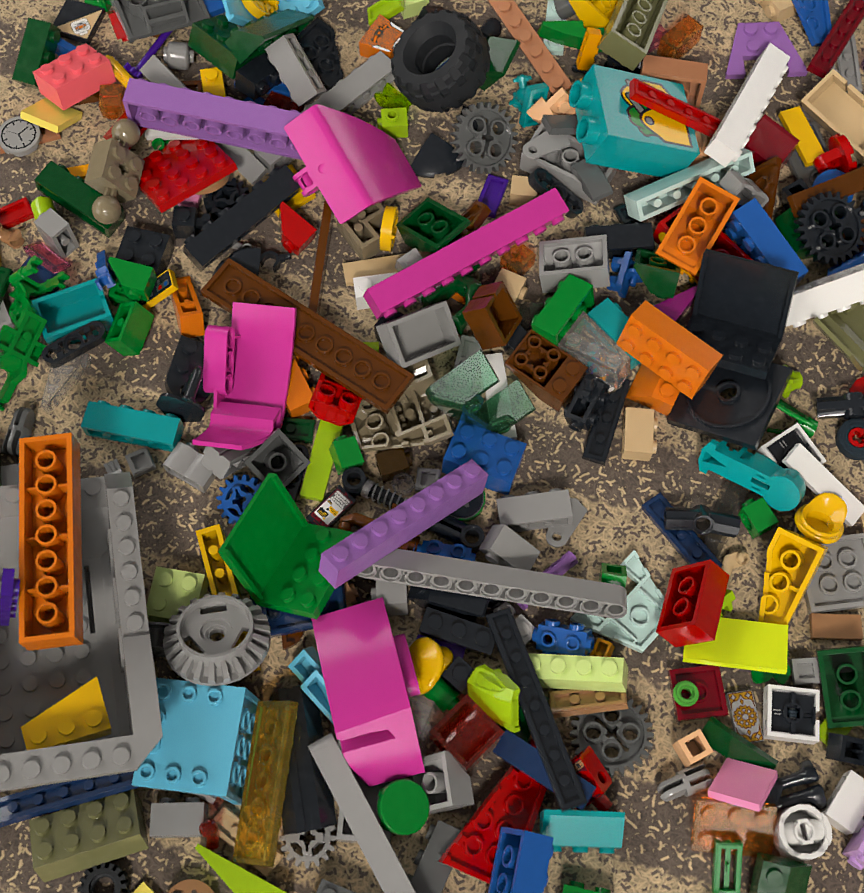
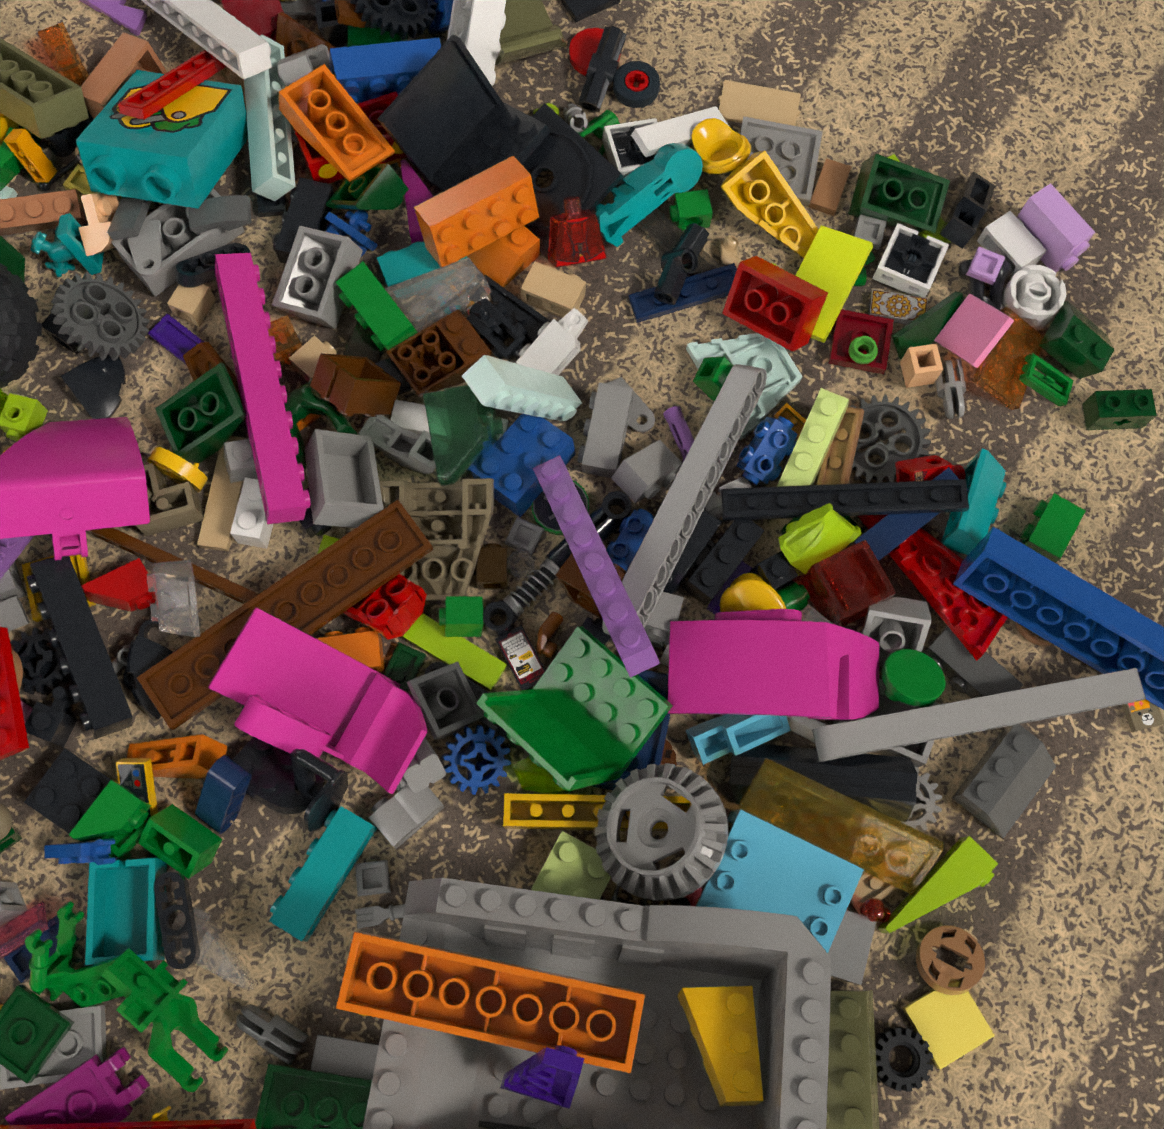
camera: 75 degrees left, 5 degrees up
none -> clear slope [147,560,200,637]
none -> dark blue beam [195,755,252,834]
none -> light aqua brick [462,355,582,421]
none -> white hinge [516,308,588,375]
none -> clear red torso [548,196,606,268]
none -> light grey pin [563,104,588,132]
none -> lavender tile [966,247,1005,285]

